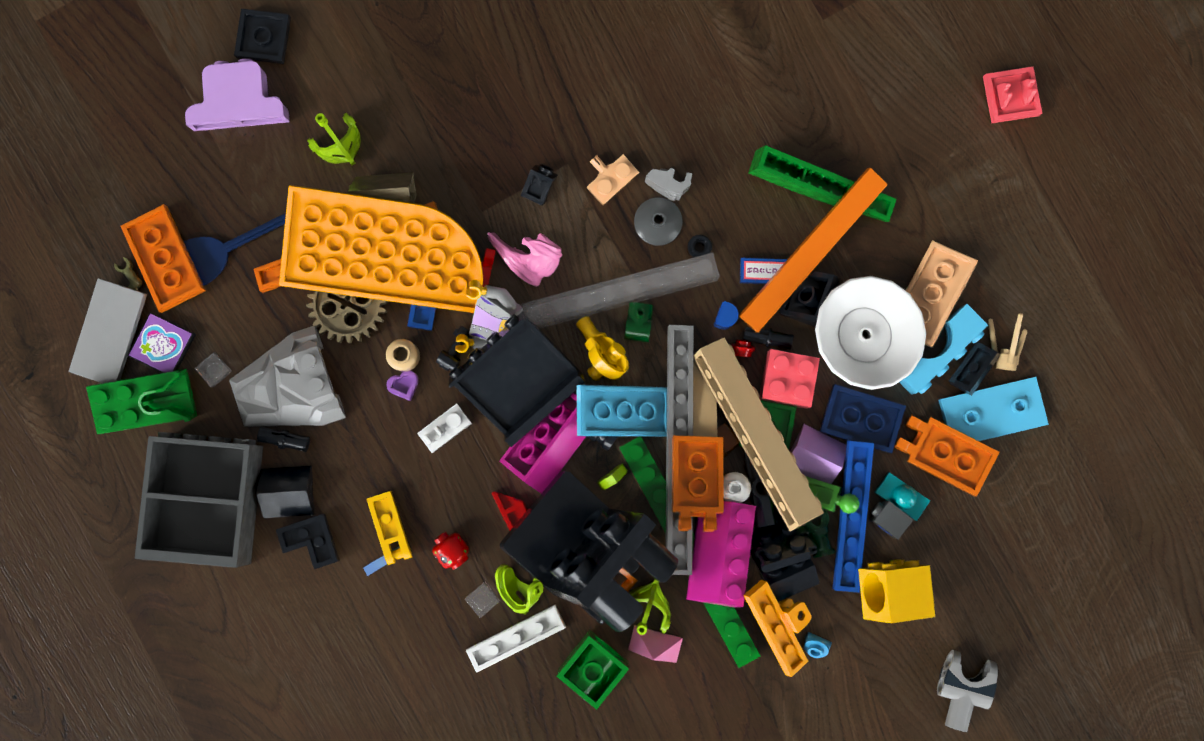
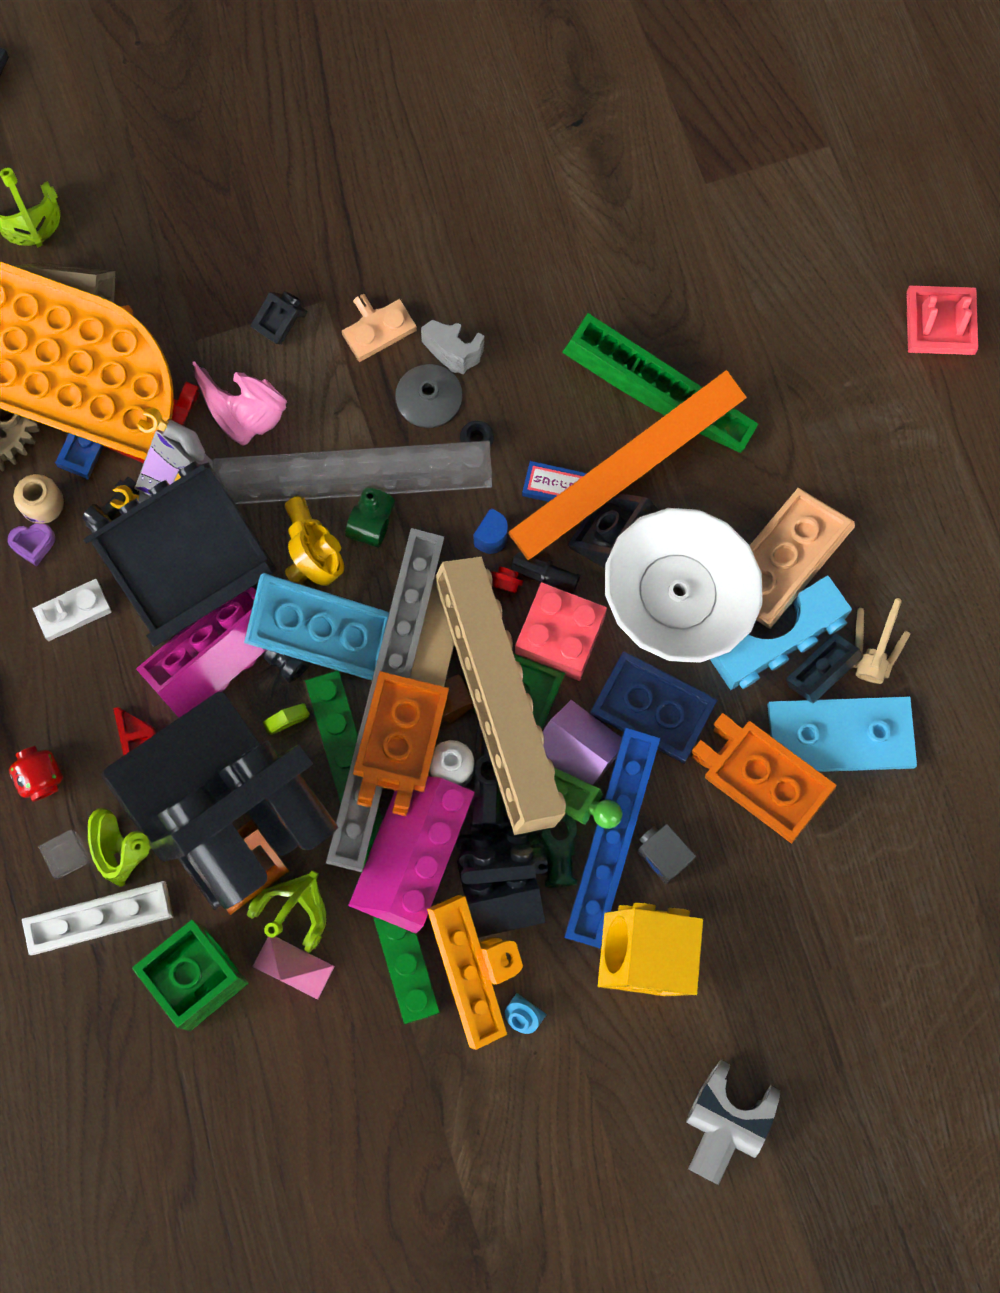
camera: 10 degrees right, 10 degrees down
teal tile [874,472,930,521] -> none

